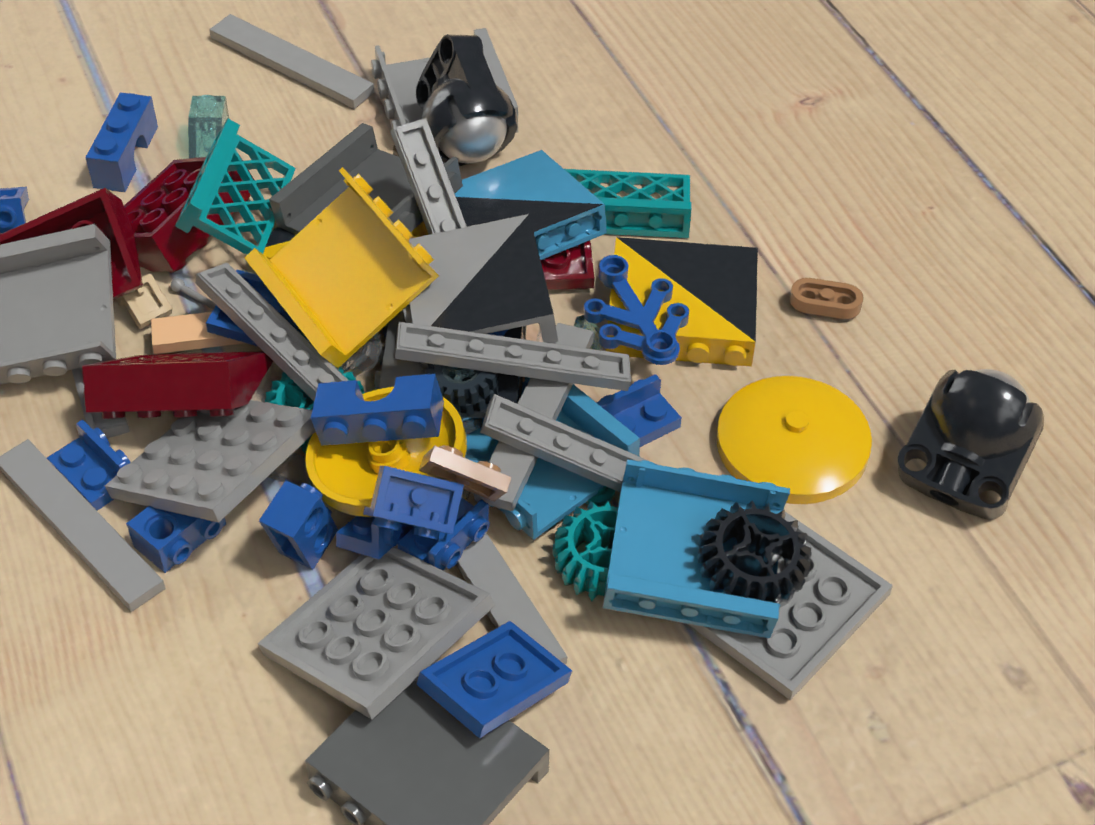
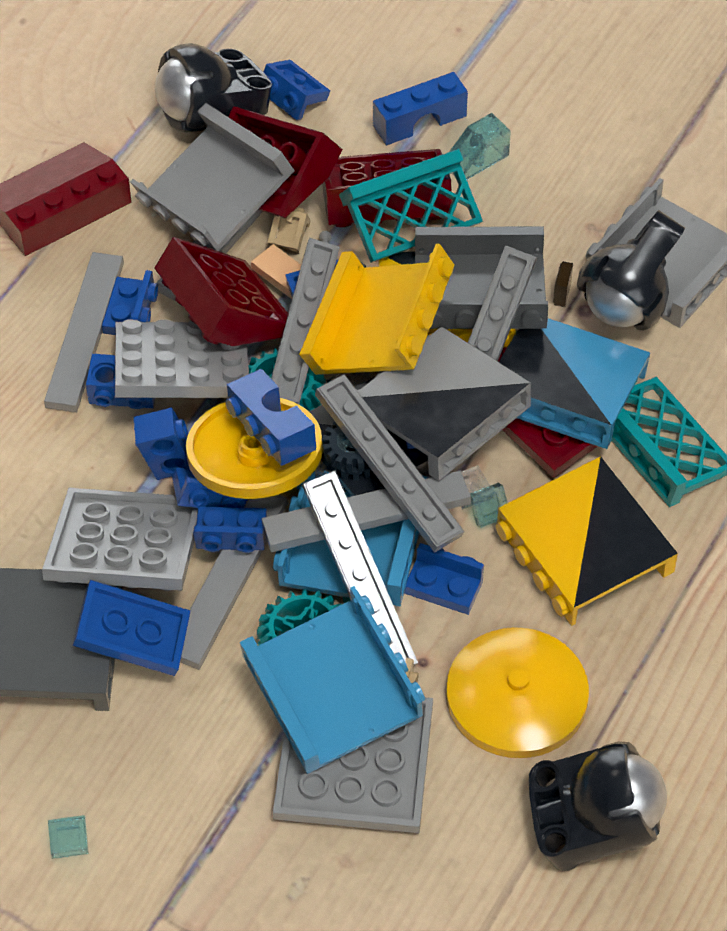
camera: 55 degrees right, 5 degrees up
light grey tile [209,14,374,109] -> none
blue bracket [363,466,464,540] -> none
plate [419,445,512,502] -> none
blue plant [584,255,689,365] -> none
black gear [697,500,812,603] -> none
medium nougat plate [790,278,864,319] -> none

